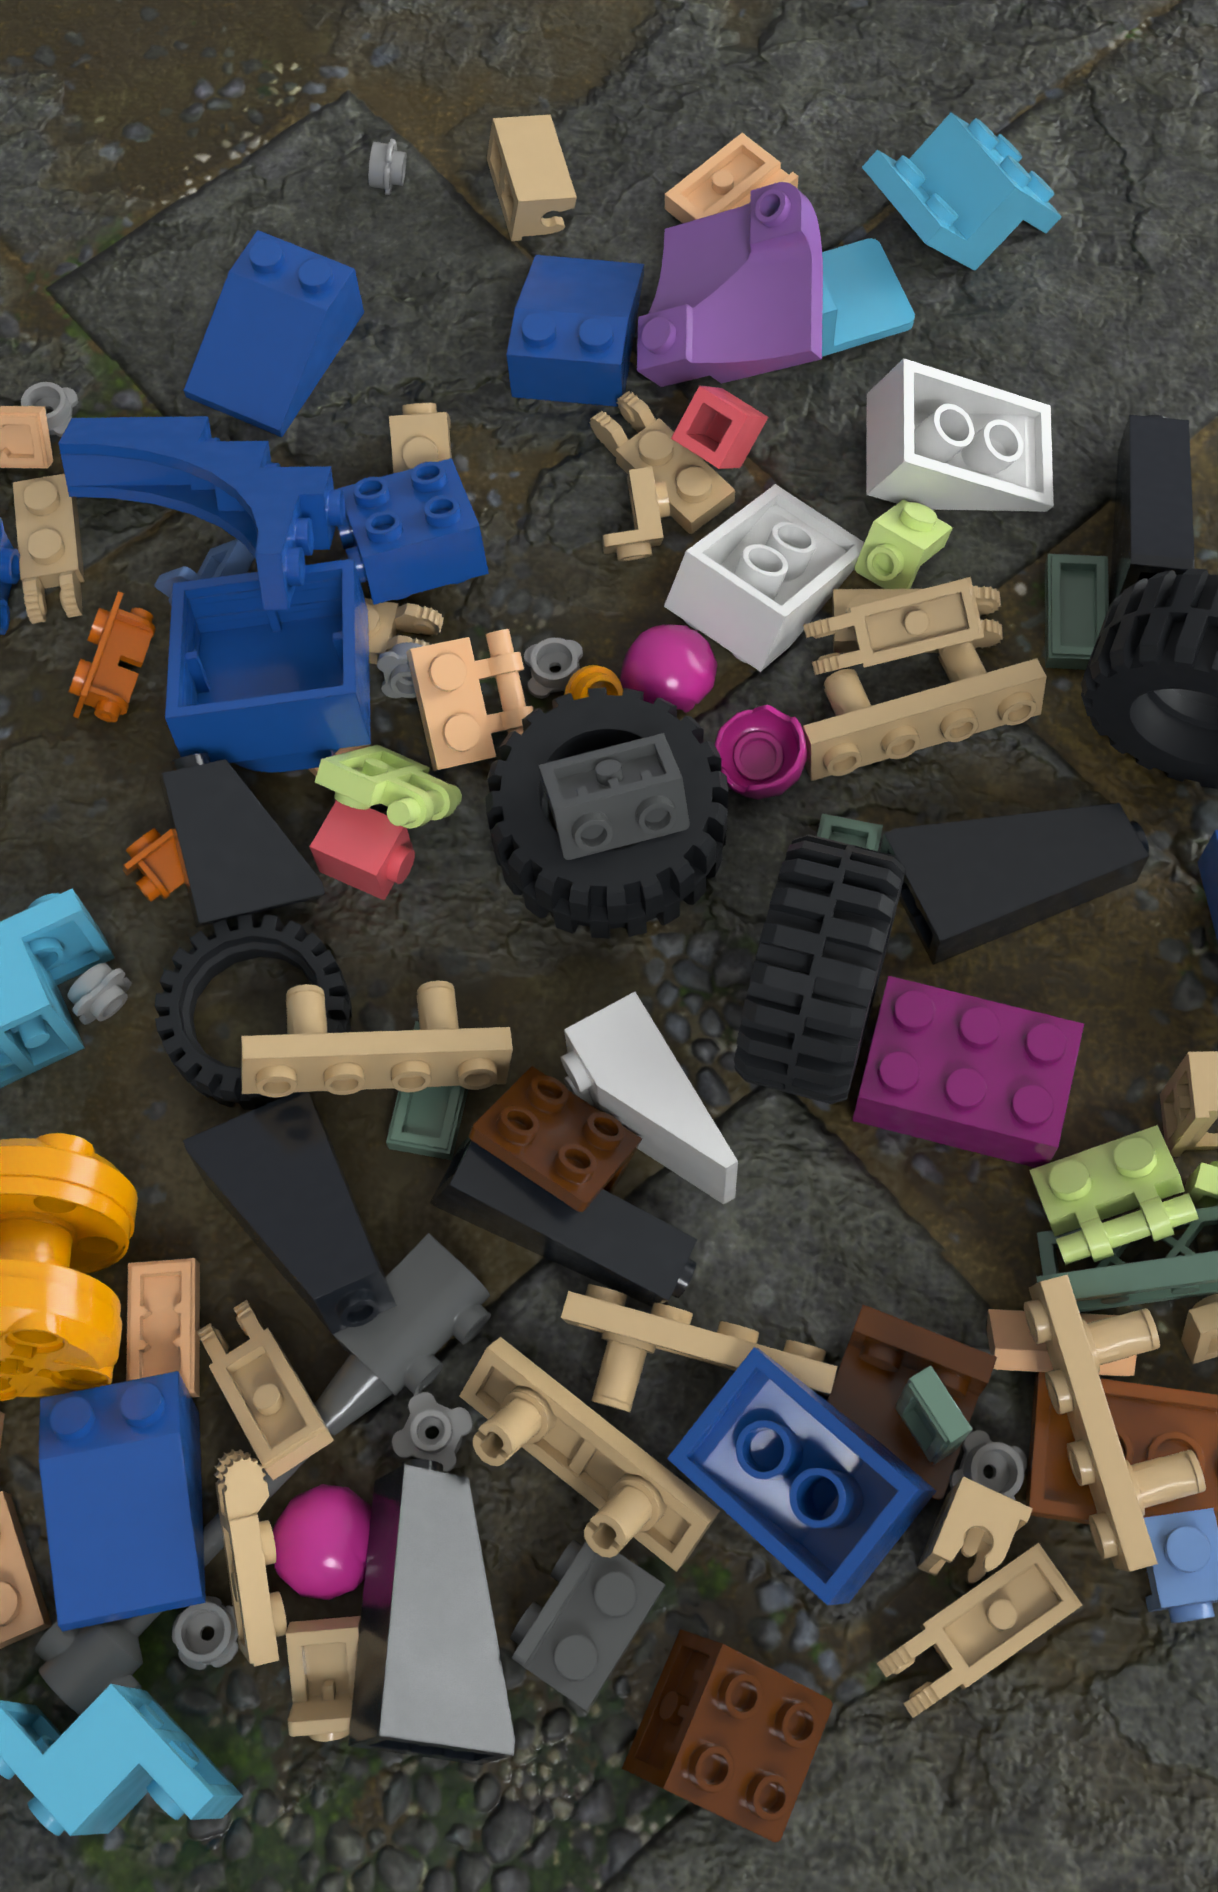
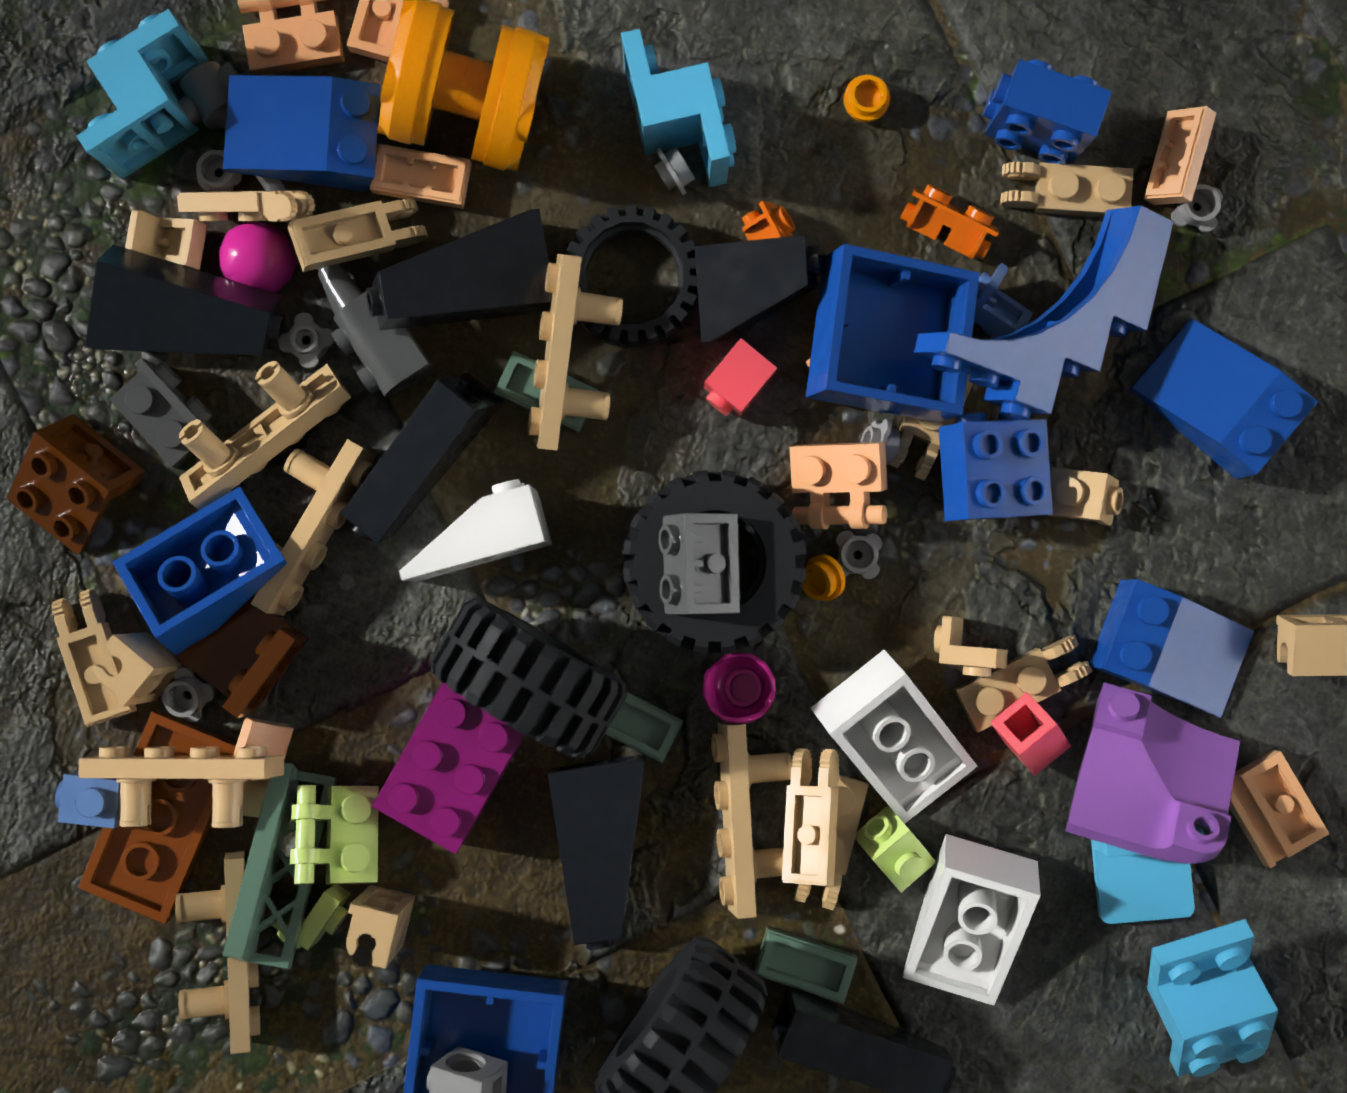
camera: 100 degrees right, 20 degrees up
yellowish green plate [315,744,462,829] -> none
reddish brown bracket [468,1066,642,1212] -> none
dark pink hair [620,624,718,713] -> none
sand green tile [895,1365,972,1464] -> none

